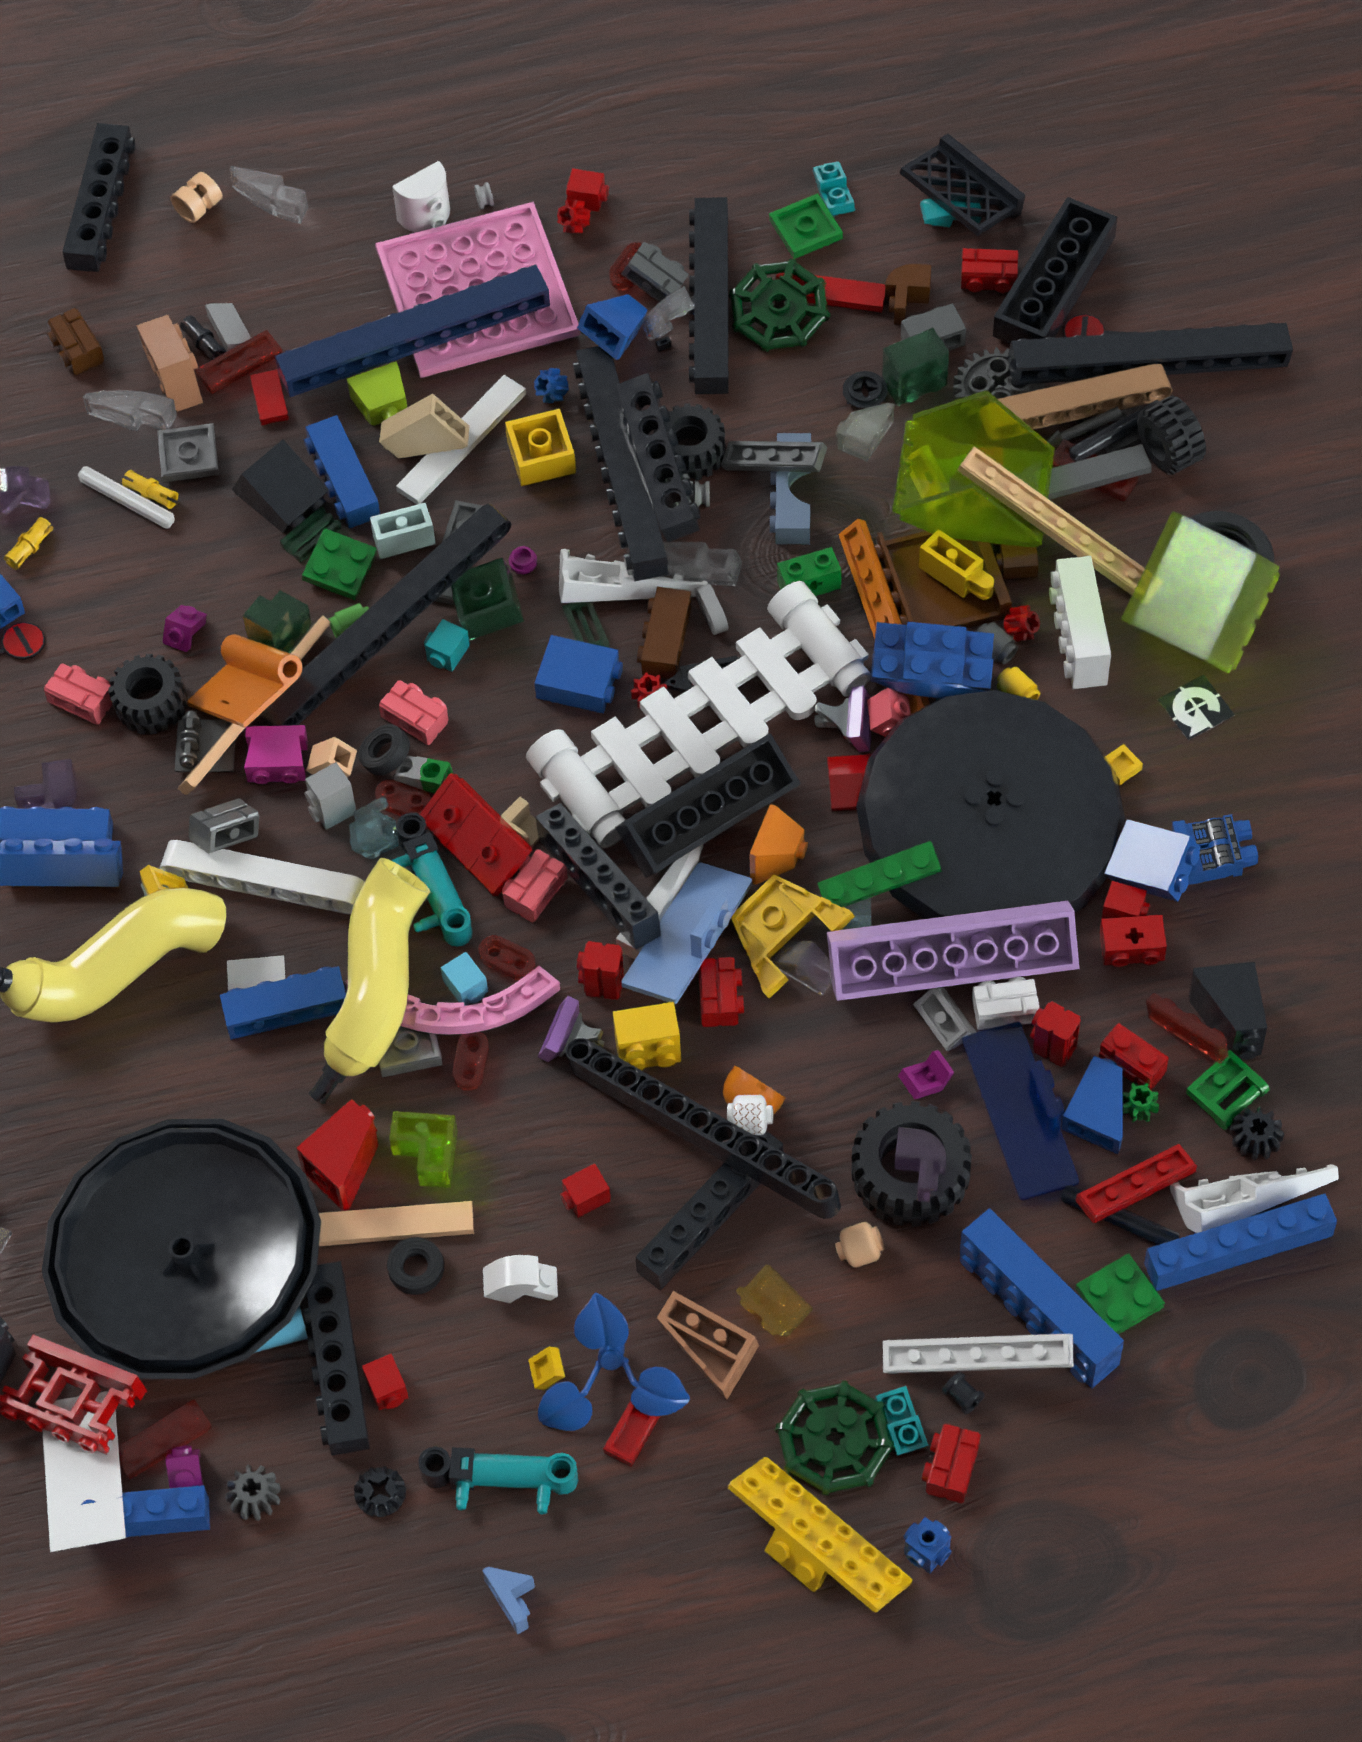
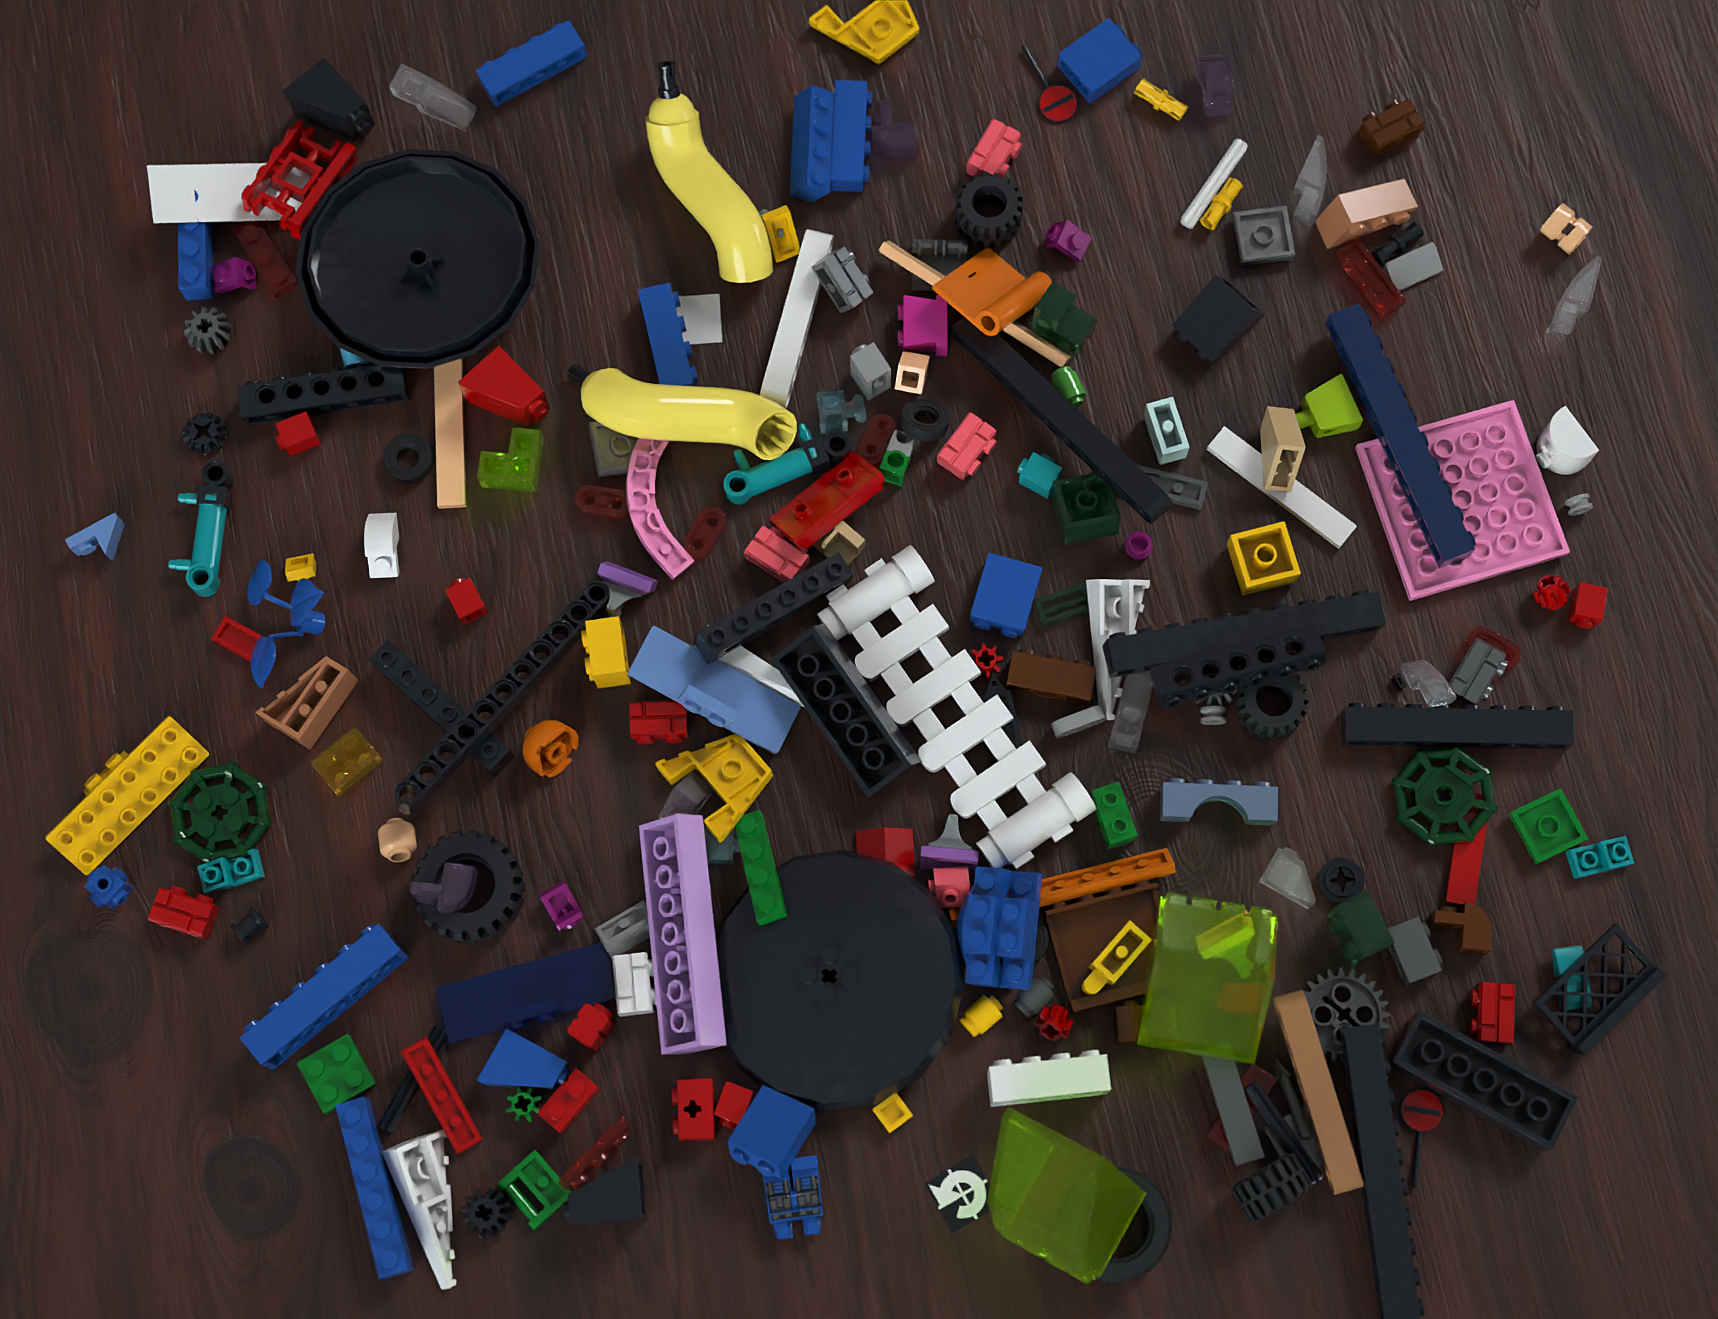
camera: 90 degrees right, 15 degrees up
black brick [62,123,135,272] -> none
red tile [250,370,289,425] -> none
clear green tile [280,506,342,563] -> none
green plate [302,528,377,600] -> none
blue brick [304,415,380,528] -> none
medium azure brick [441,952,488,1006] -> none
blue gear [534,368,569,403] -> none
blue slope [577,294,648,360] -> none
red brick [577,941,624,1000] -> none
dark grey tile [721,441,828,472] -> none
white head [727,1095,773,1135] -> none
orange slope [749,804,808,884] -> none
white tile [883,1334,1073,1374] -> none
light nougat tile [957,446,1162,605] -> none

